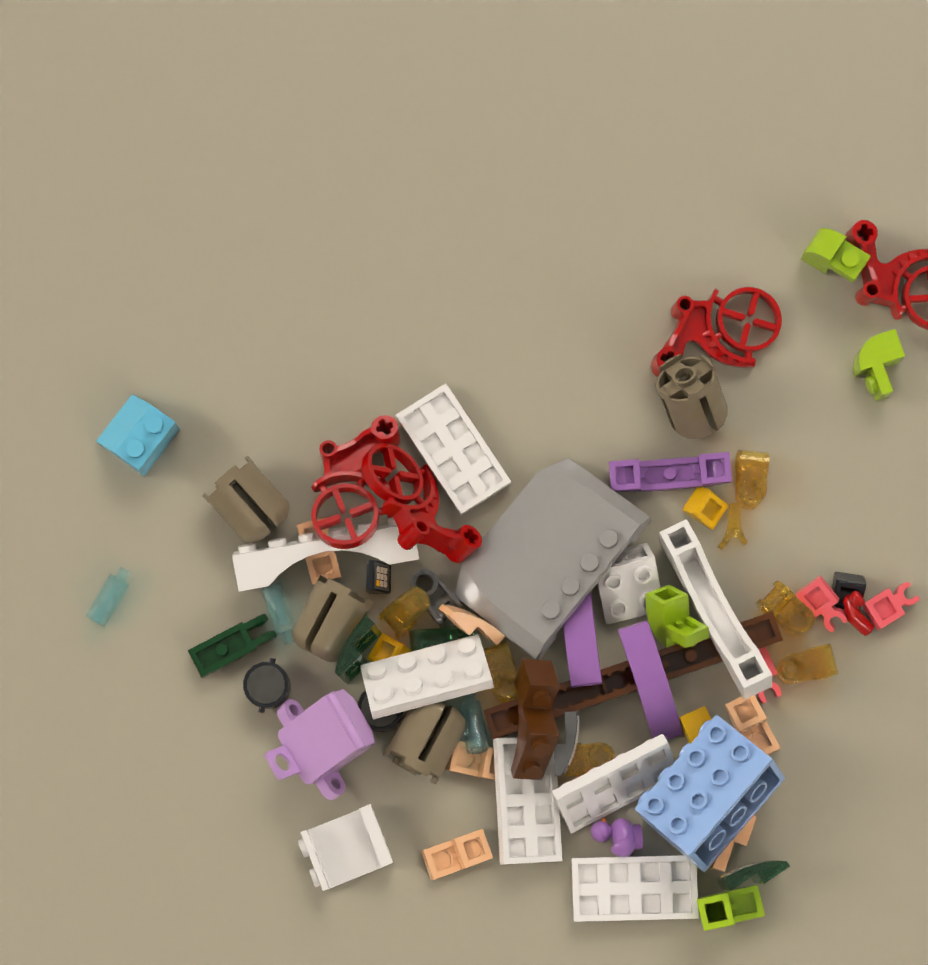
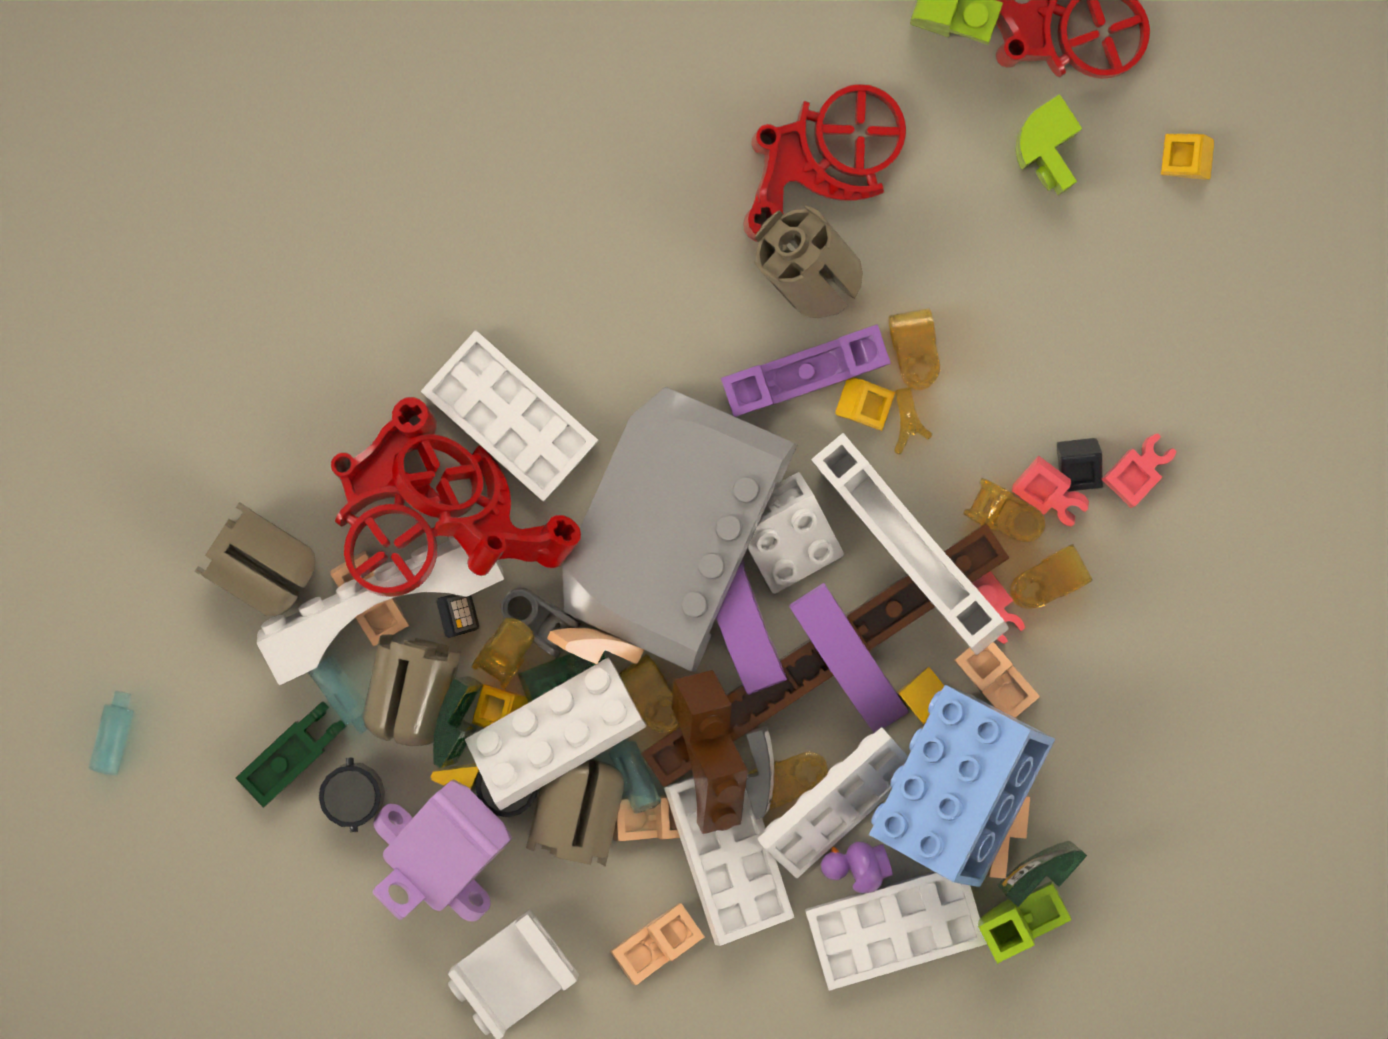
camera: 15 degrees left, 10 degrees up
medium azure slope [96,394,180,476] -> none
lime brick [645,584,709,648] -> none
red arm [843,591,874,636] -> none
none -> yellow slope [430,763,480,790]

